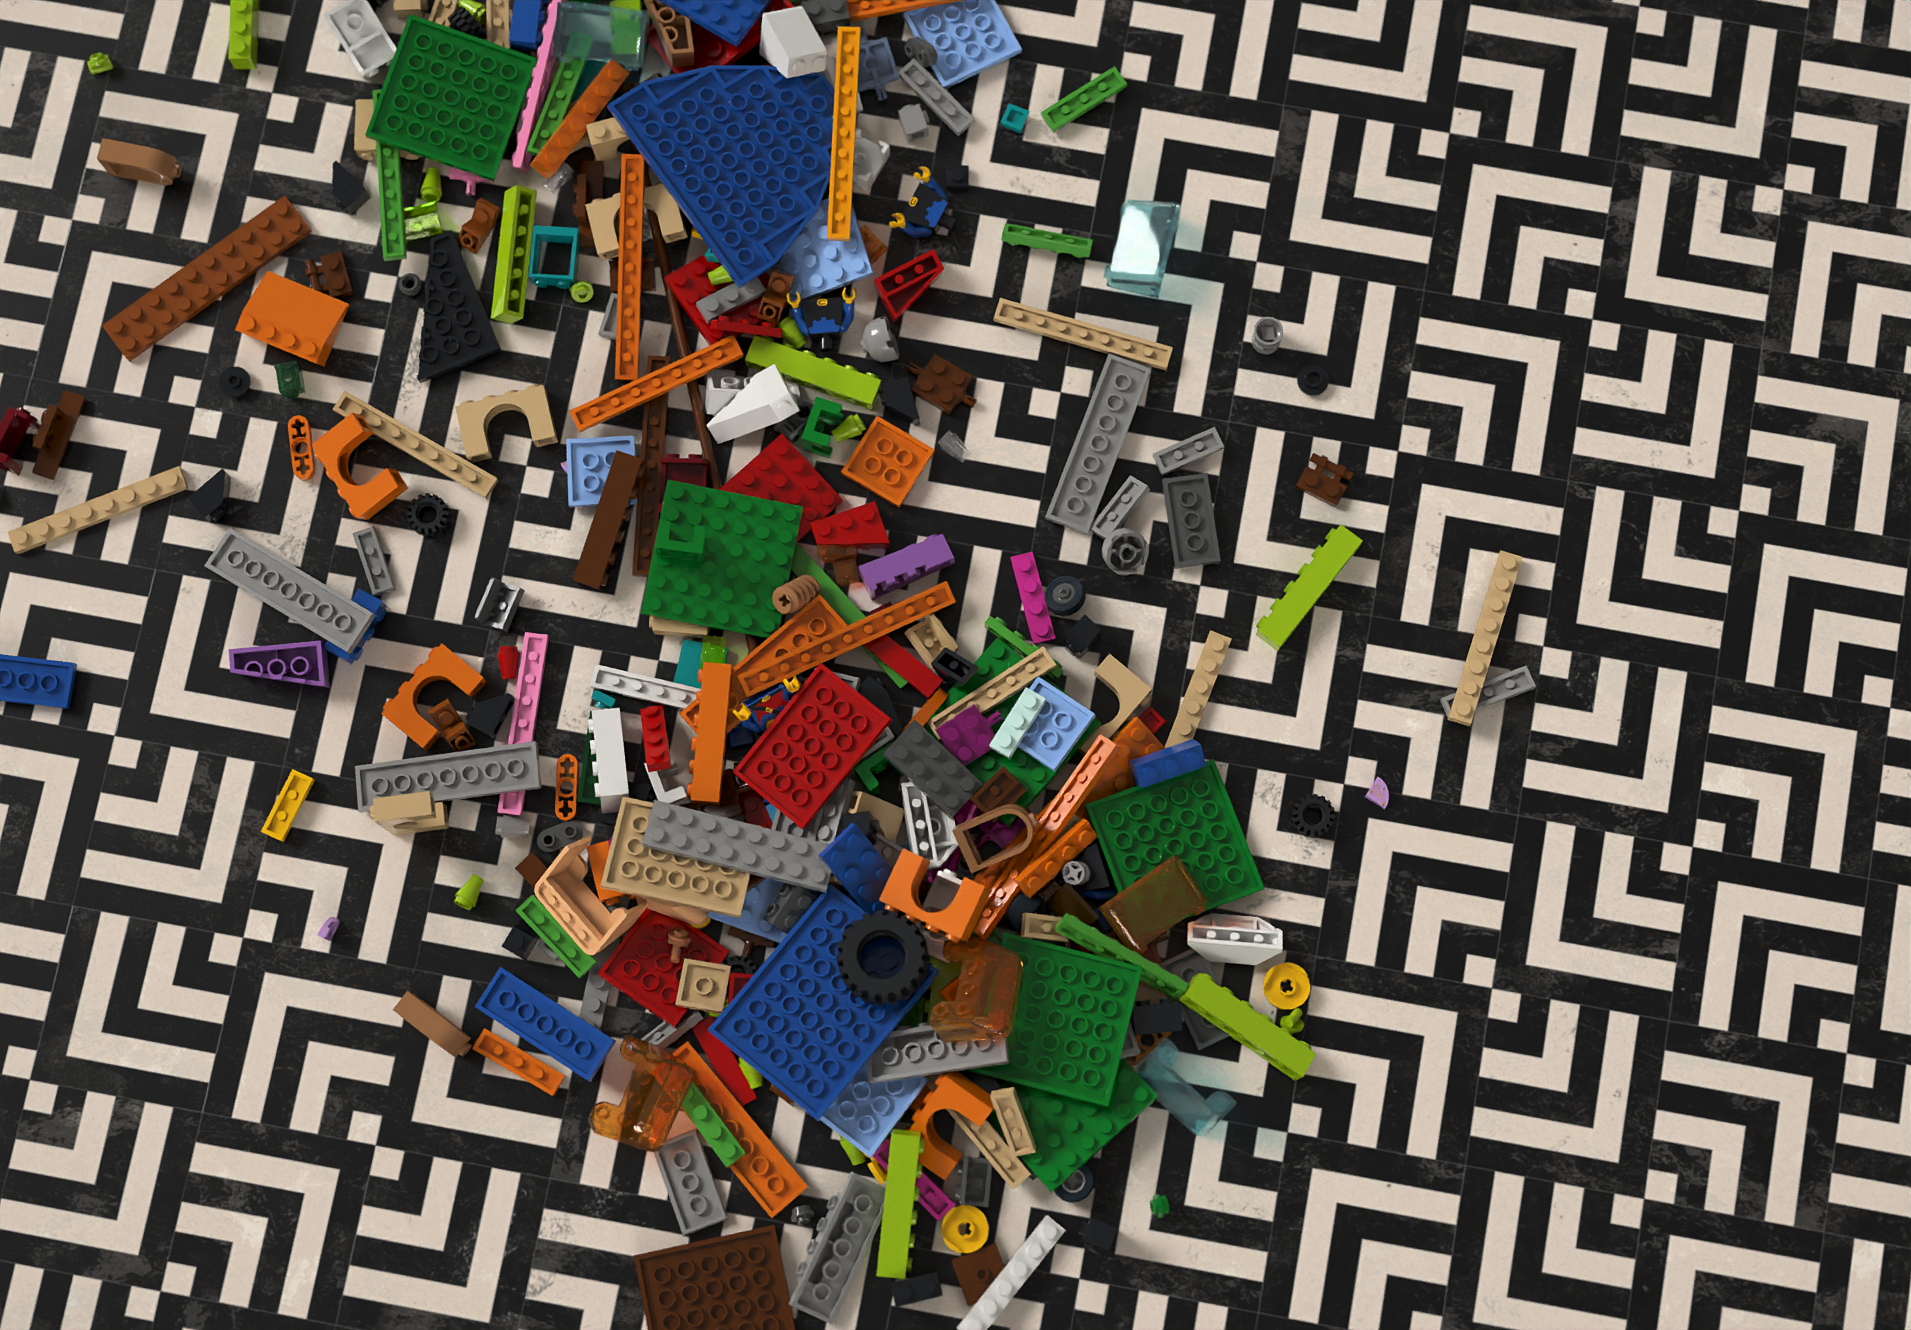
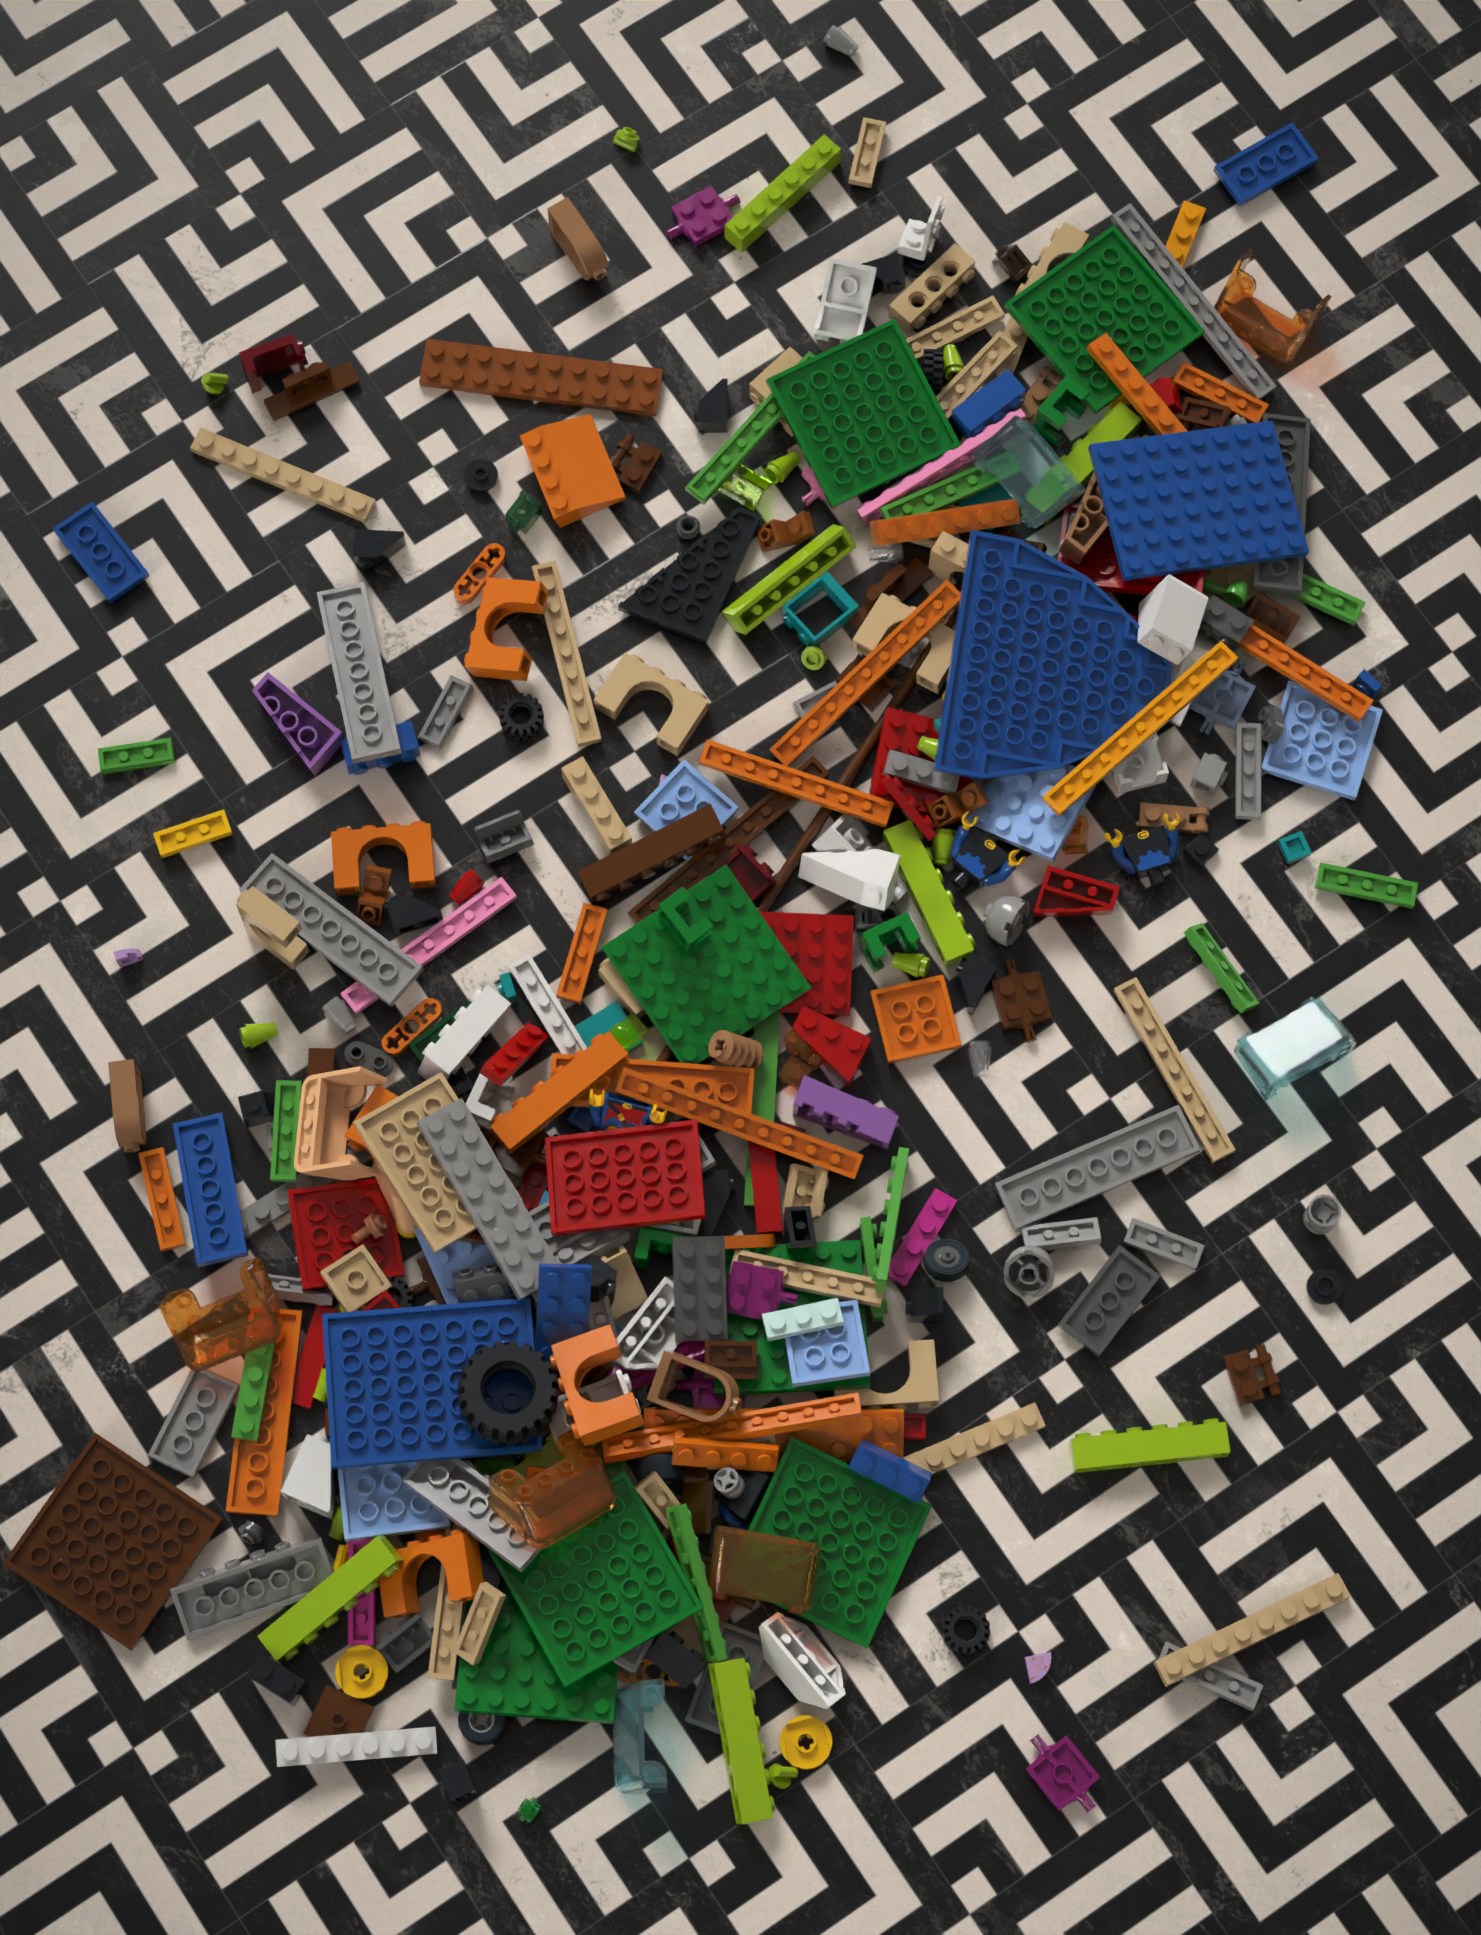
camera: 40 degrees right, 5 degrees down
none -> bright green tile [98,738,175,774]
none -> white slope [280,1433,336,1520]
none -> orange plate [556,903,608,1004]
none -> tan arch [561,756,632,855]
none -> magenta plate [666,186,741,247]
none -> bright green plate [872,1147,909,1293]
none -> magenta plate [1025,1734,1100,1813]
none -> medium nougat plate [1138,802,1210,834]

